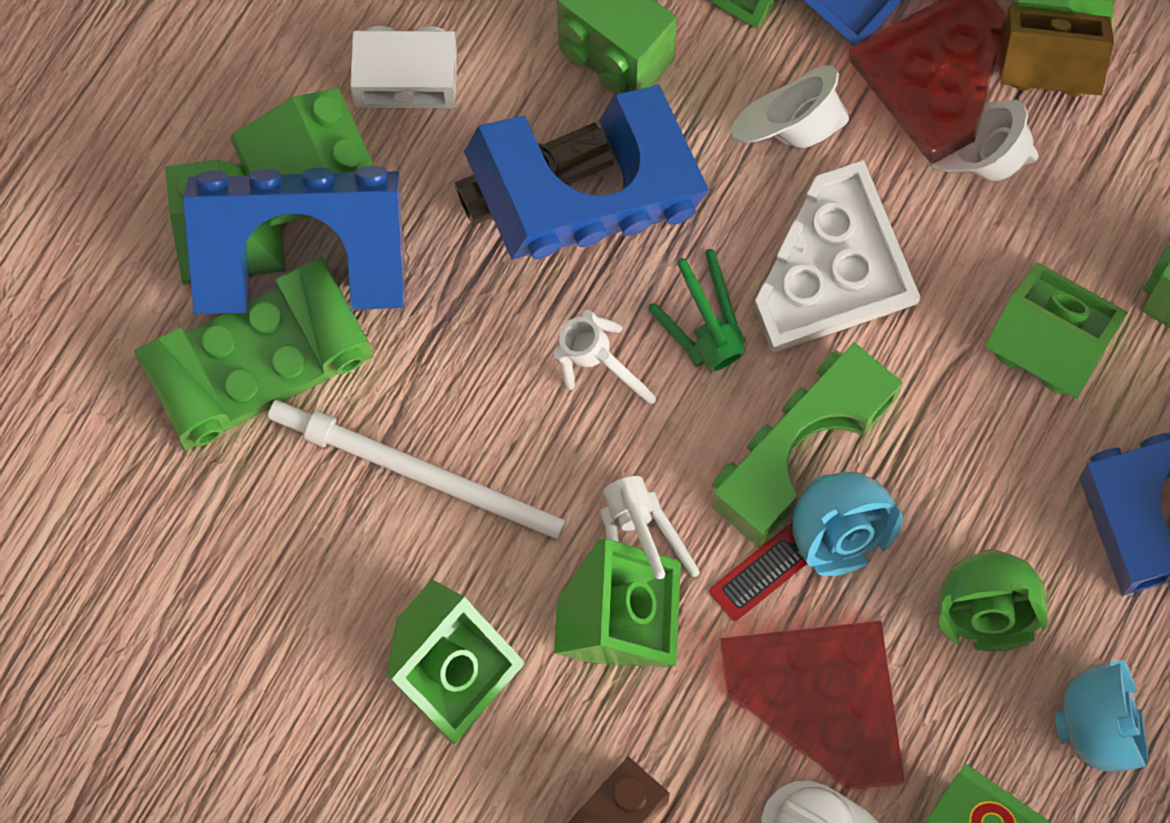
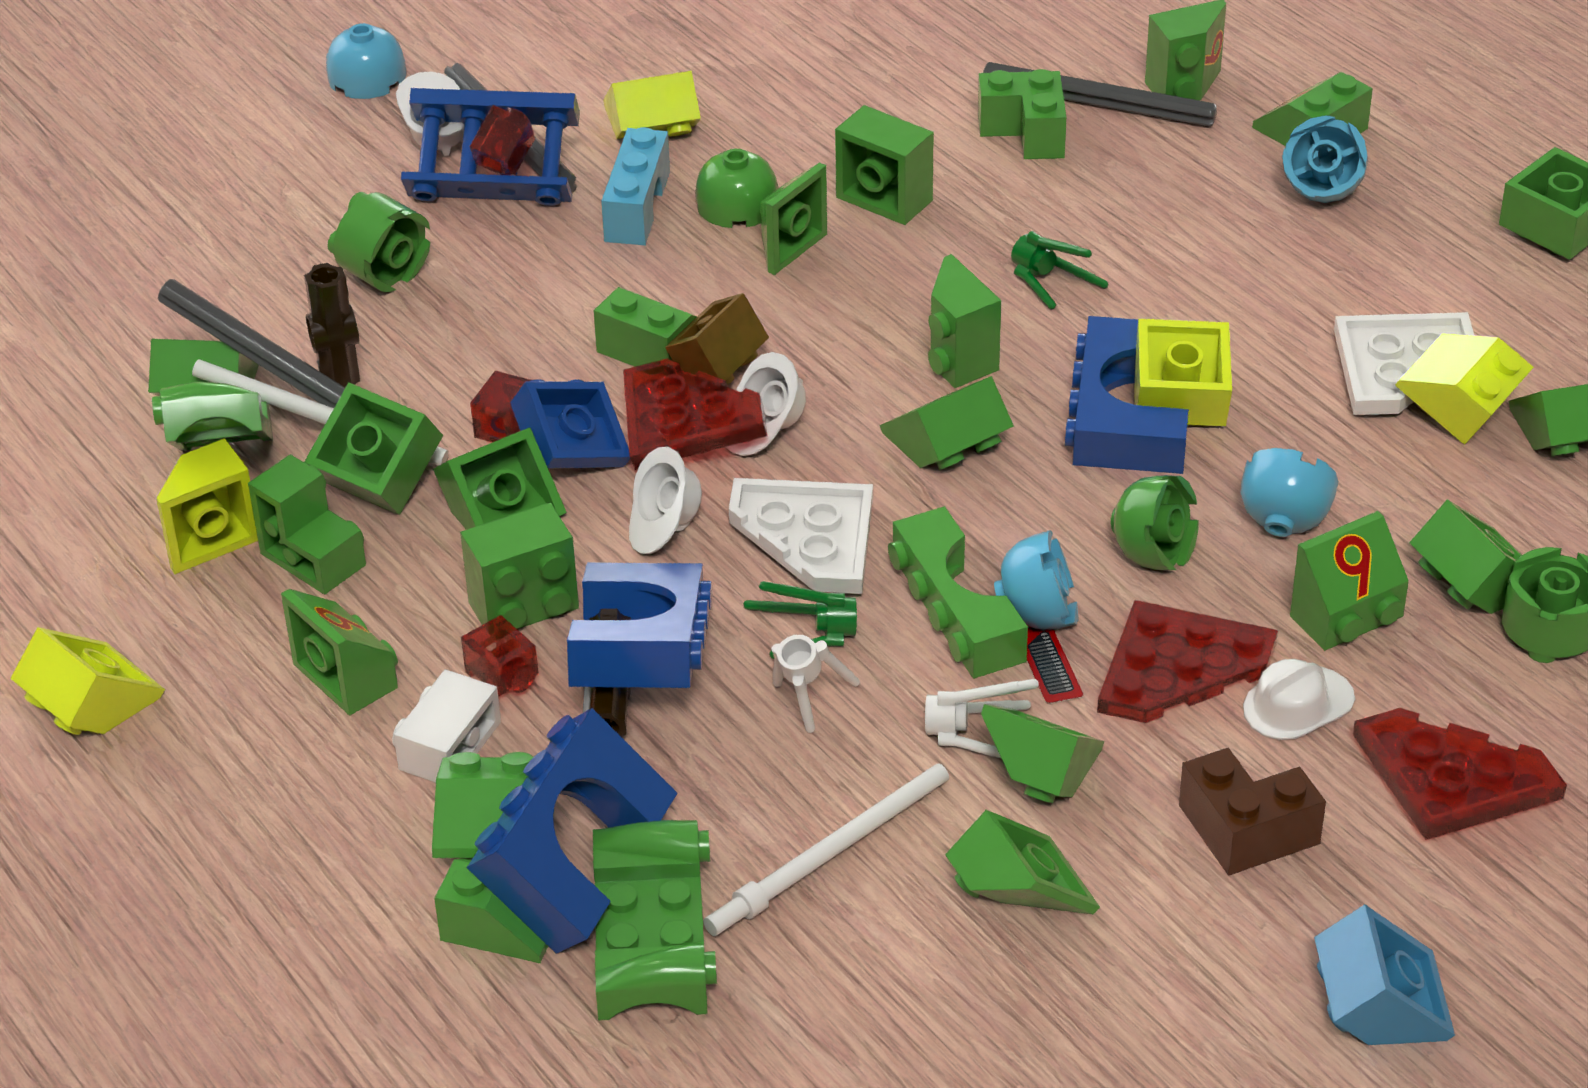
camera: 65 degrees left, 30 degrees down
none -> clear red brick [461,615,539,697]

